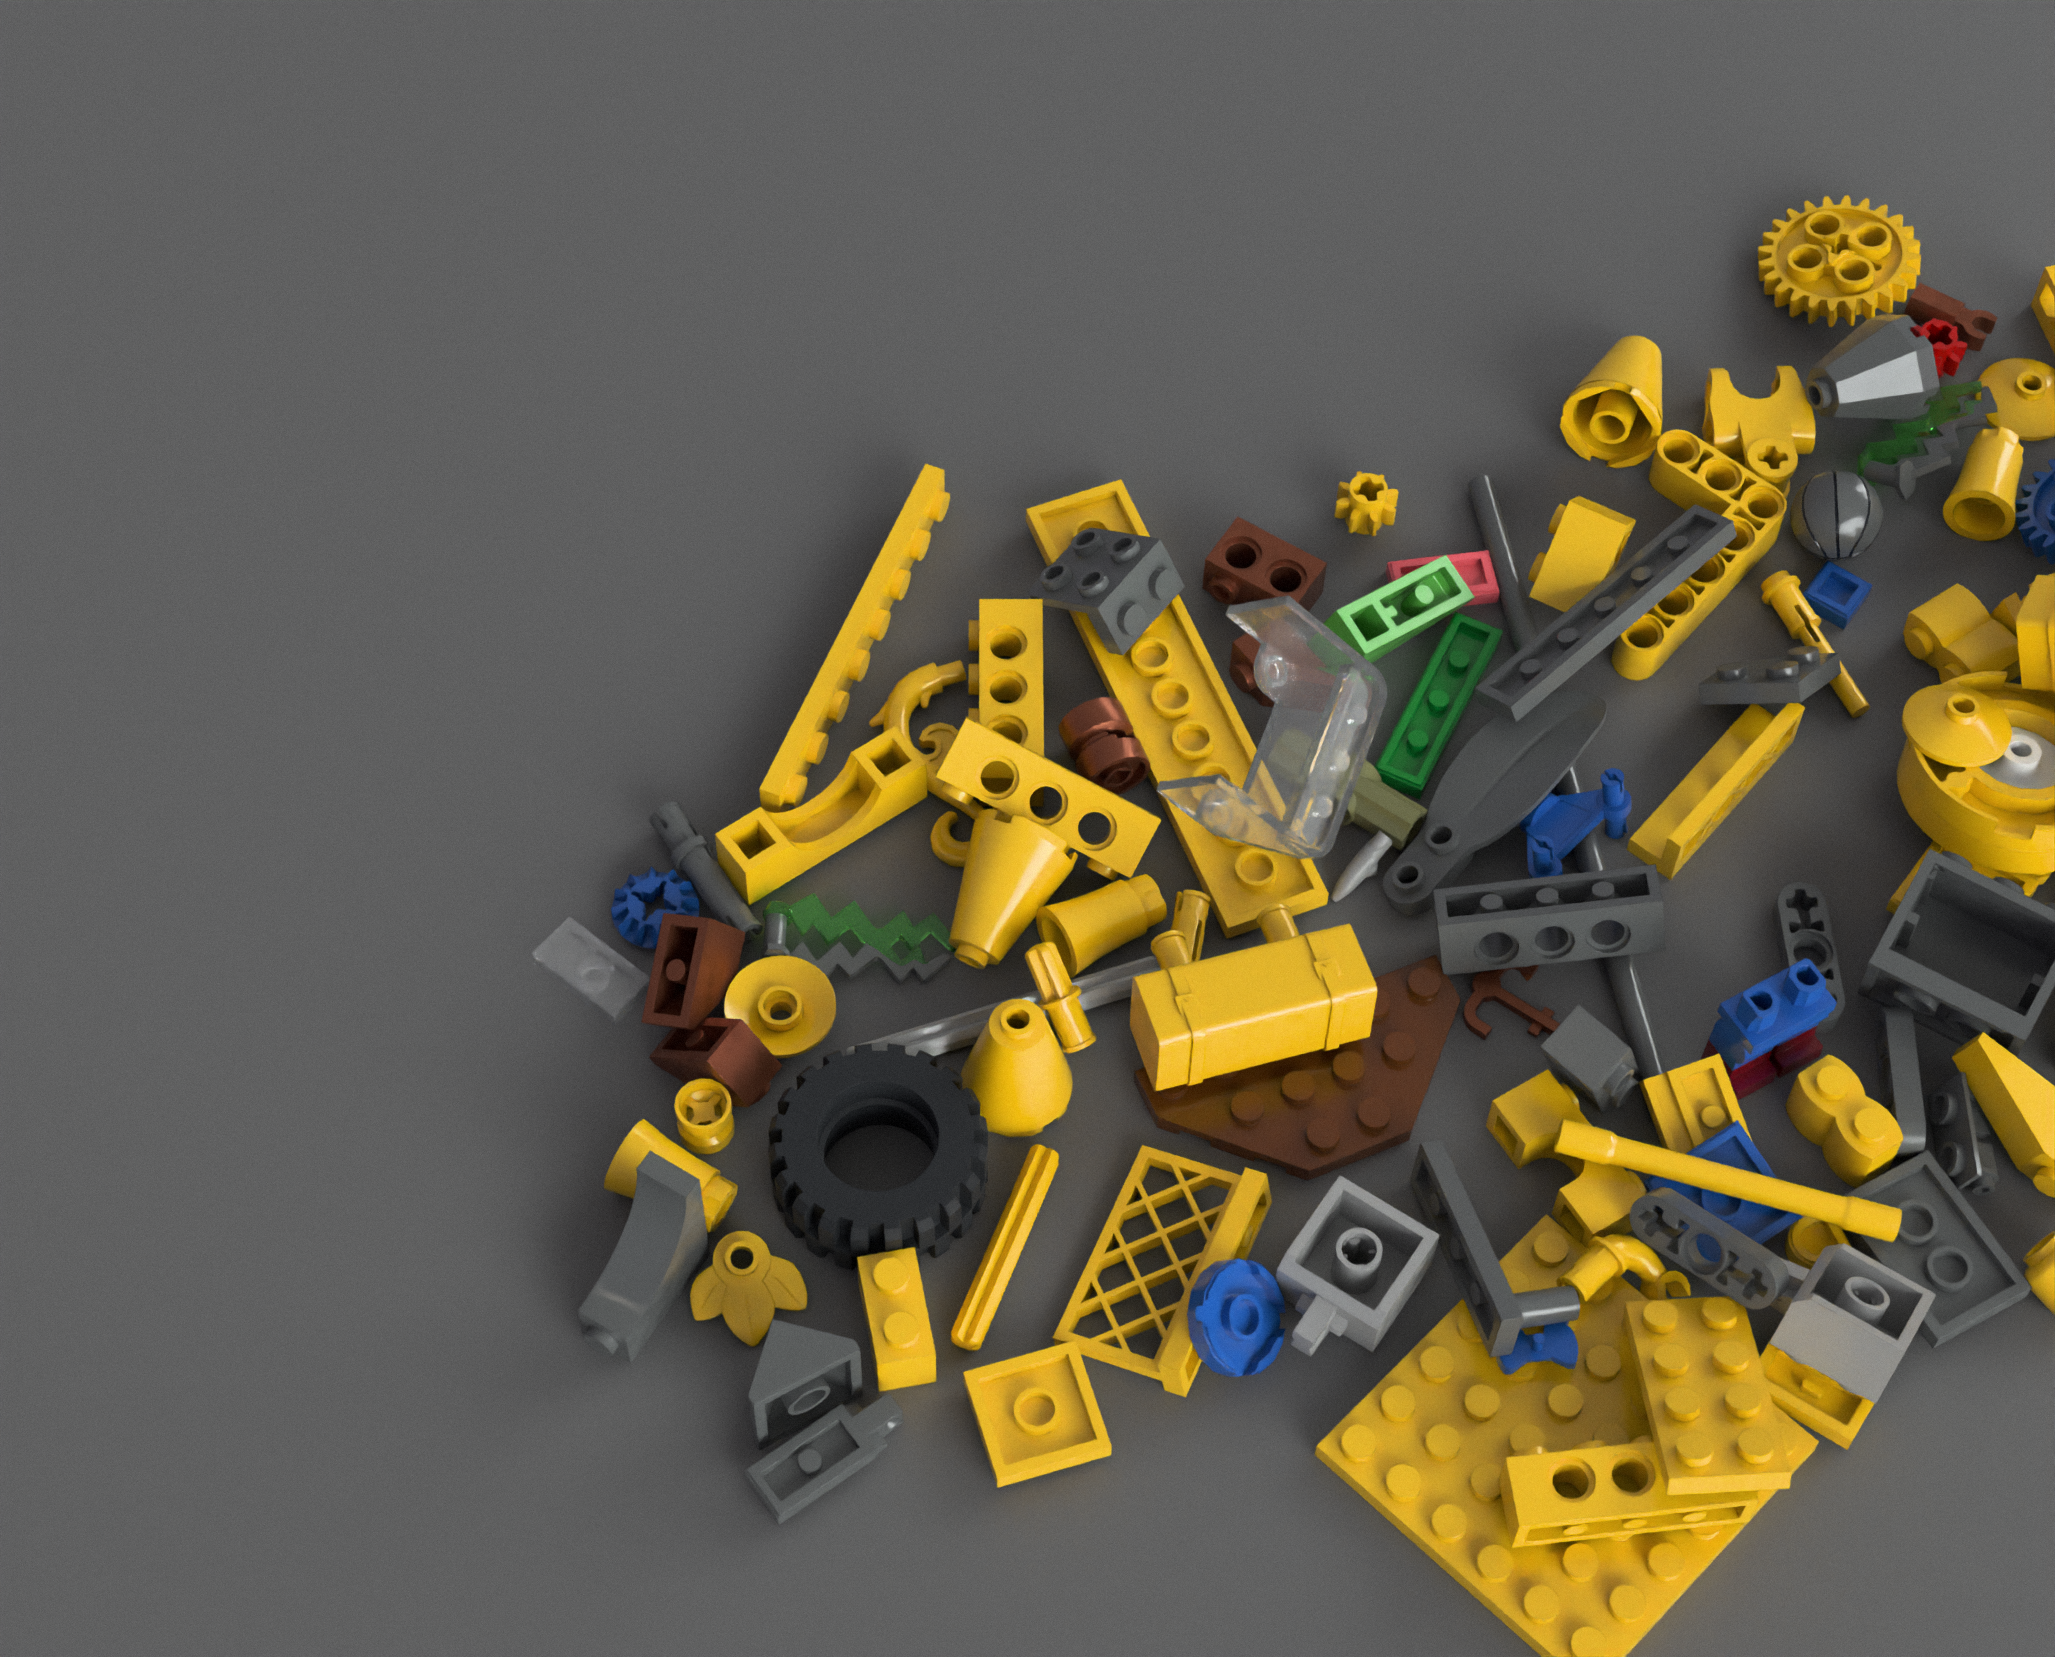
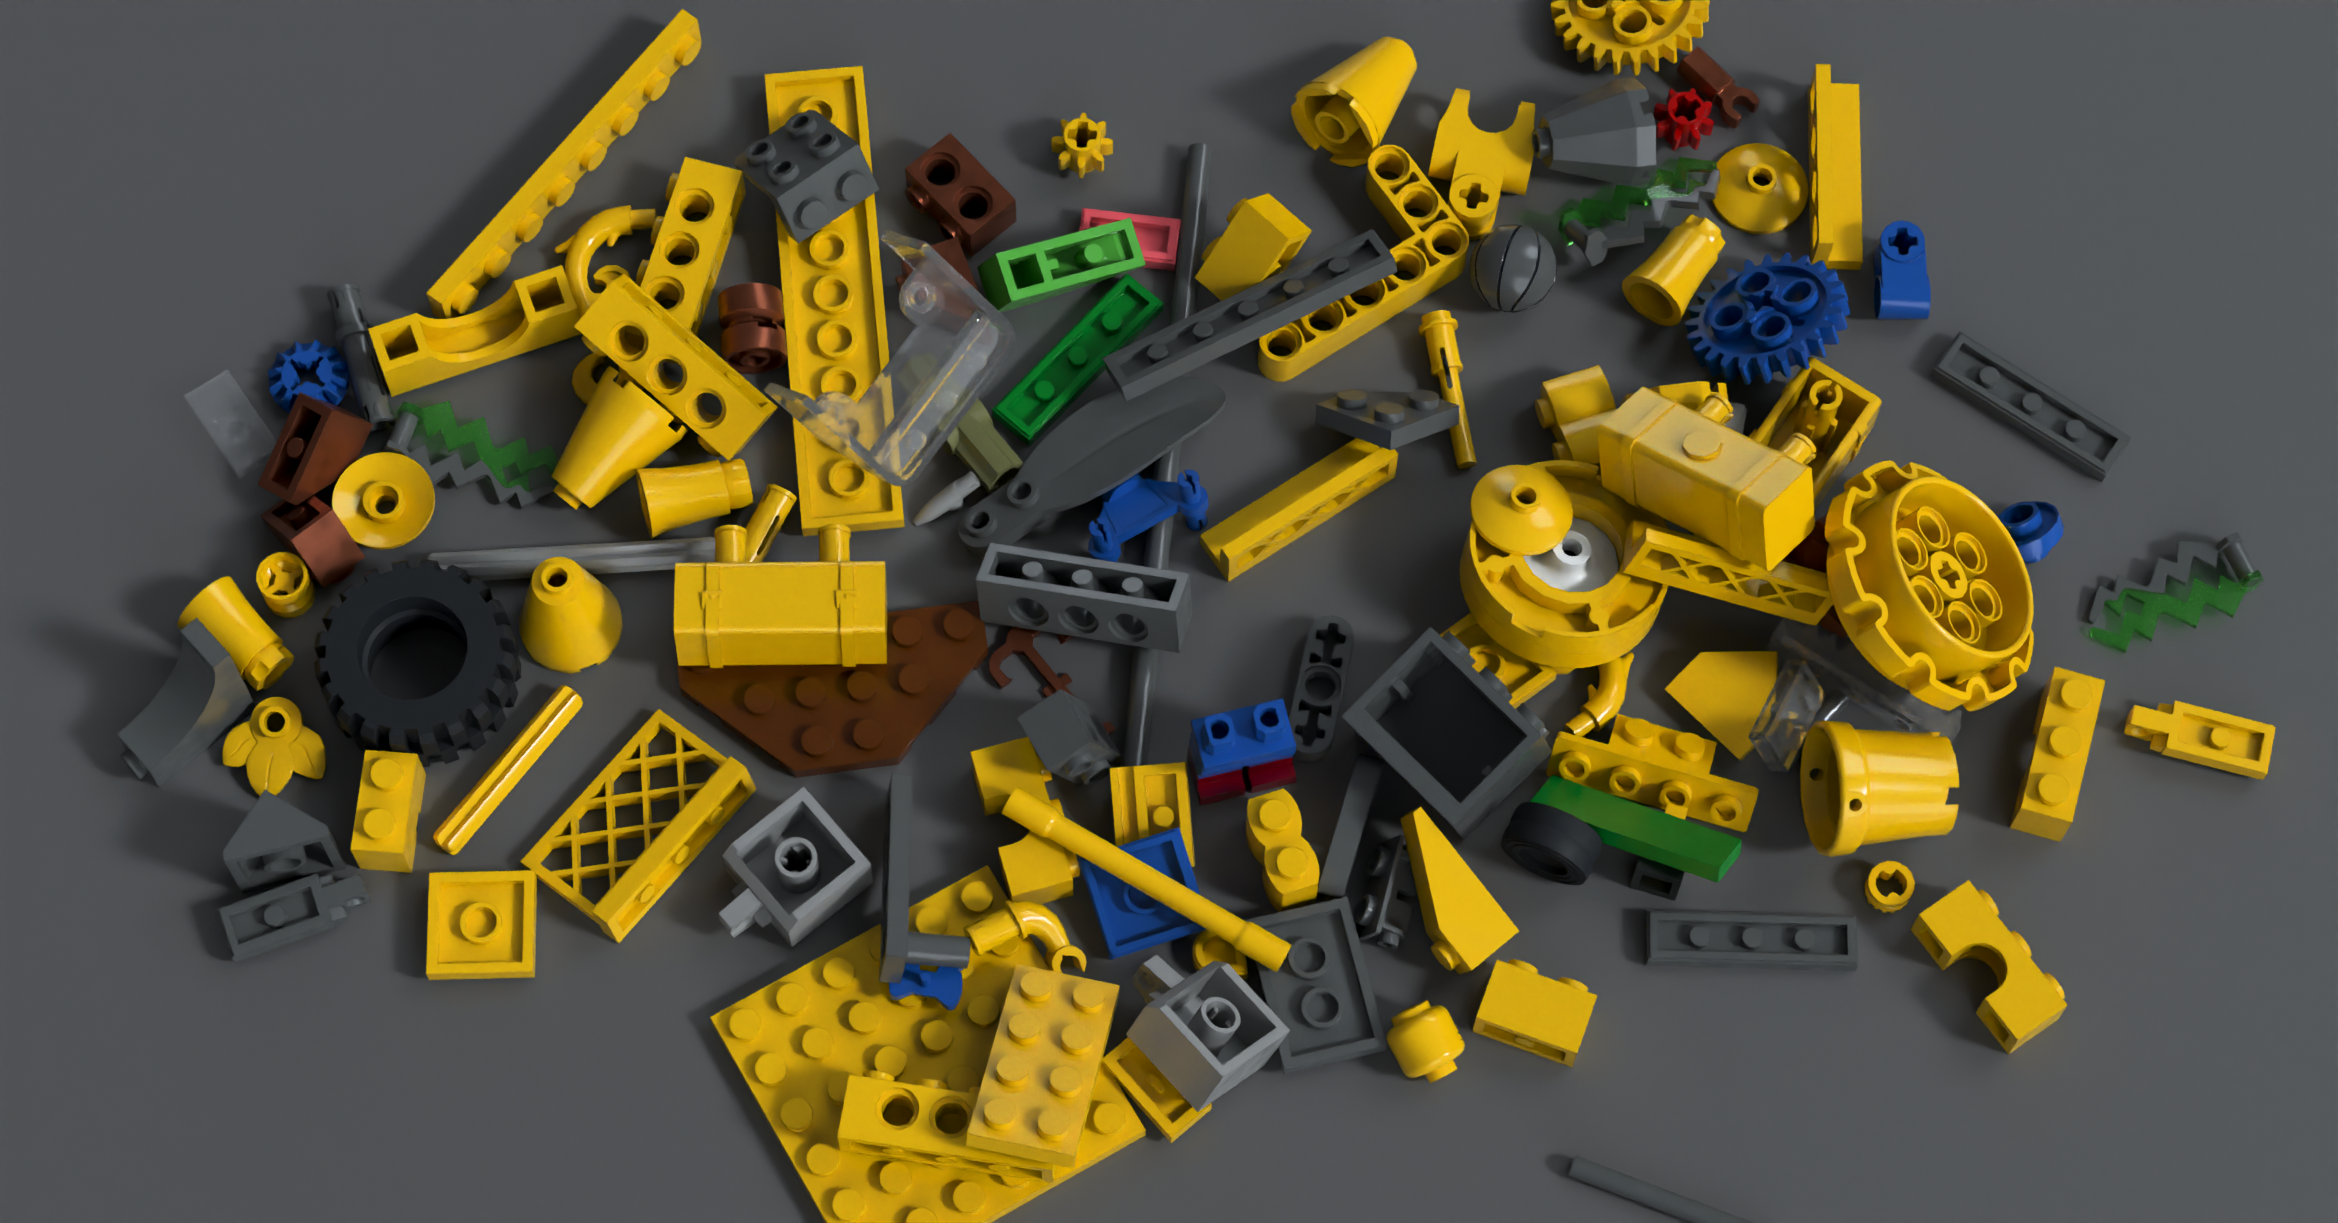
camera: 15 degrees right, 10 degrees up
yellow axle [1025,941,1097,1053] -> none
blue tile [1187,1258,1286,1377] -> none
dark grey beam [1630,1187,1789,1309] -> none
blue tile [1803,560,1873,630] -> none

